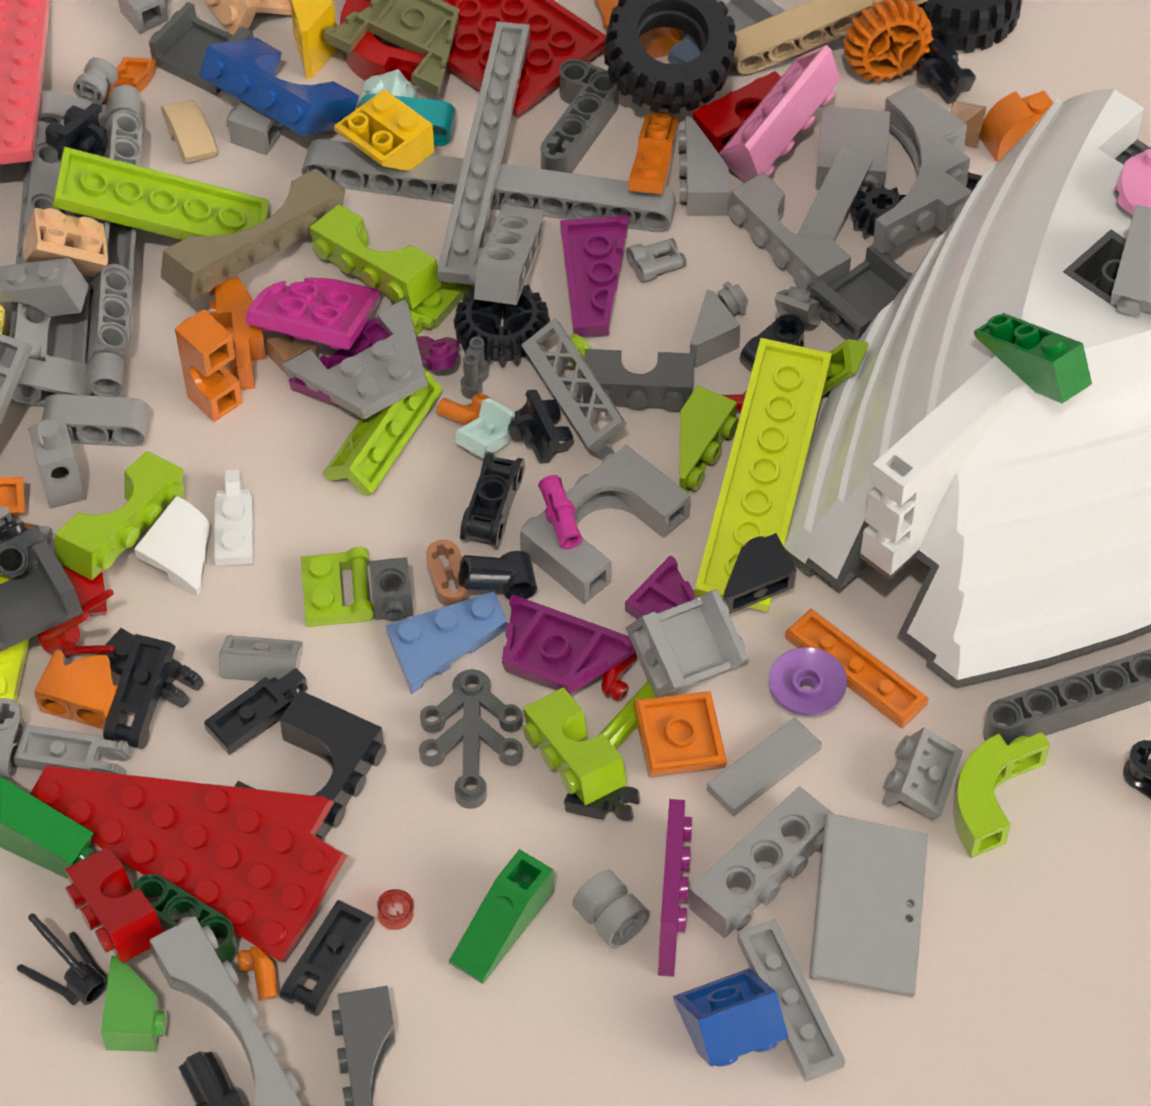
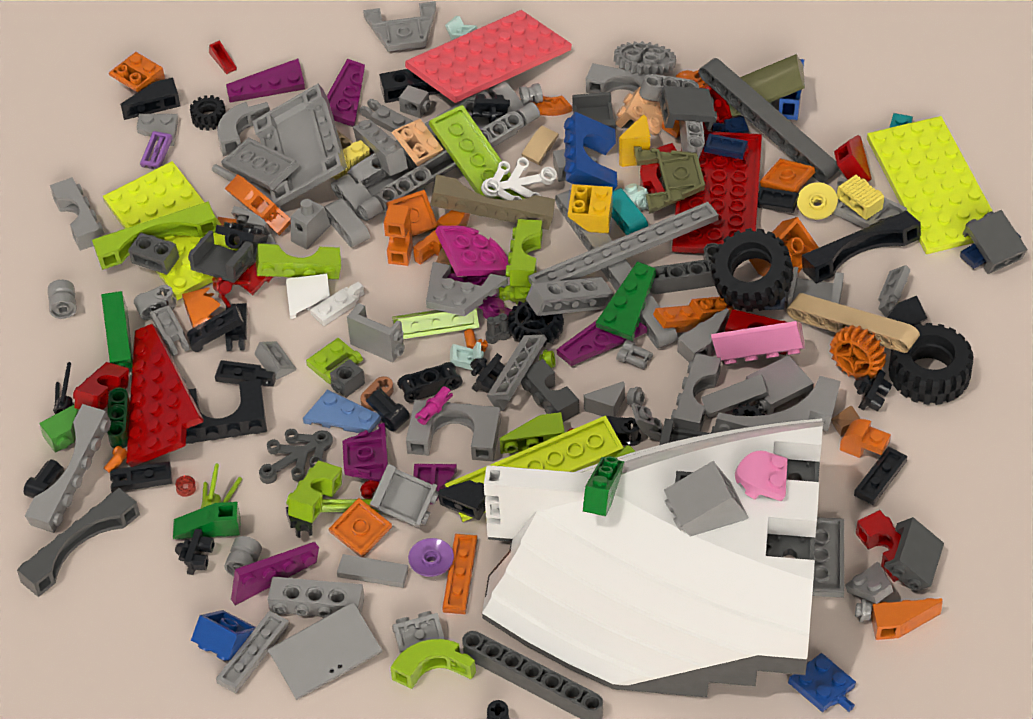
camera: 55 degrees right, 5 degrees down
none -> black hips [175,529,215,575]
none -> lime plant [201,463,242,508]
none -> light grey panel [347,303,405,363]
none -> orange tile [386,190,437,237]
none -> white plant [481,157,557,200]
none -> green wing [596,261,656,341]

